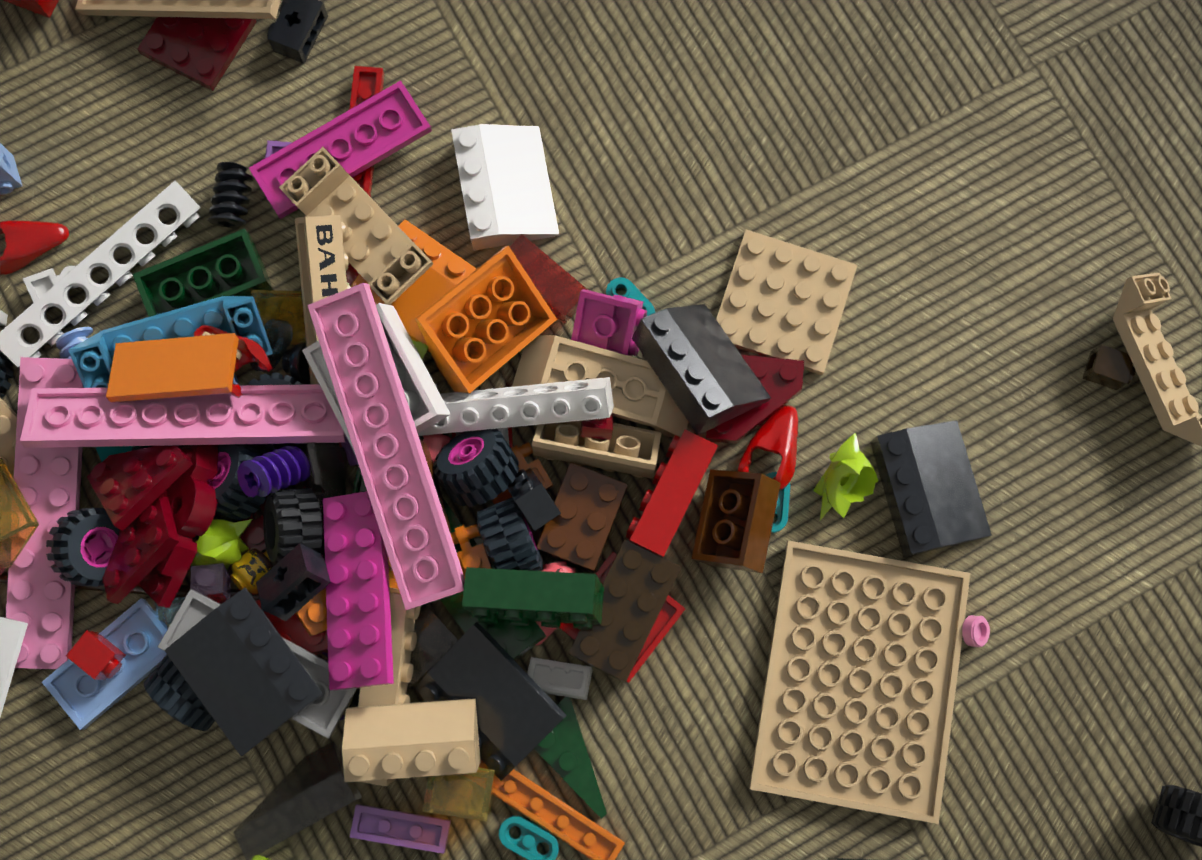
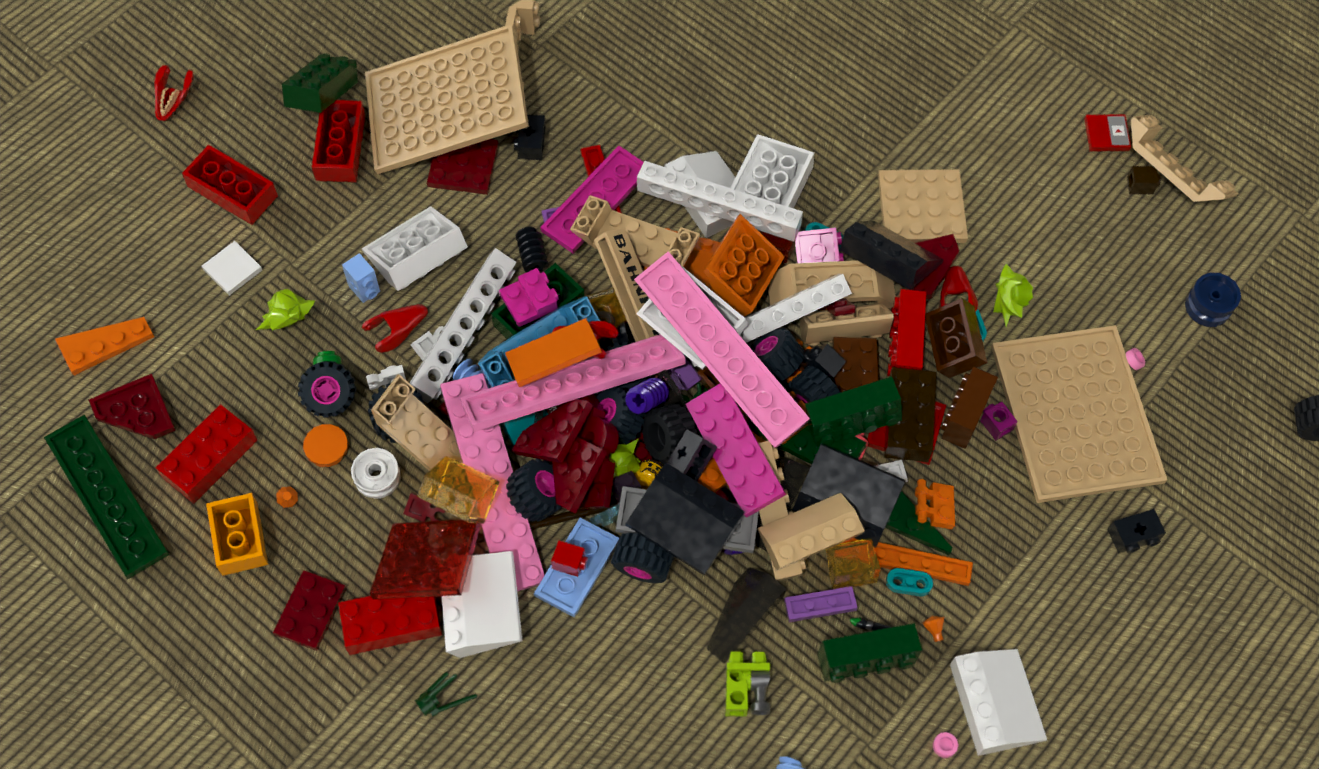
camera: 20 degrees left, 15 degrees down
black slope [870,420,992,558] -> none
none -> white slope [362,206,468,291]
none -> dark pink plate [499,268,559,327]
none -> white brick [637,161,803,242]
none -> white slope [731,134,814,209]
none -> orange plate [915,479,955,530]
none -> reddish brown brick [941,367,998,449]
none -> magenta brick [980,402,1018,441]
none -> red tile [1084,114,1131,152]
none -> dark blue wheel [1185,273,1241,327]

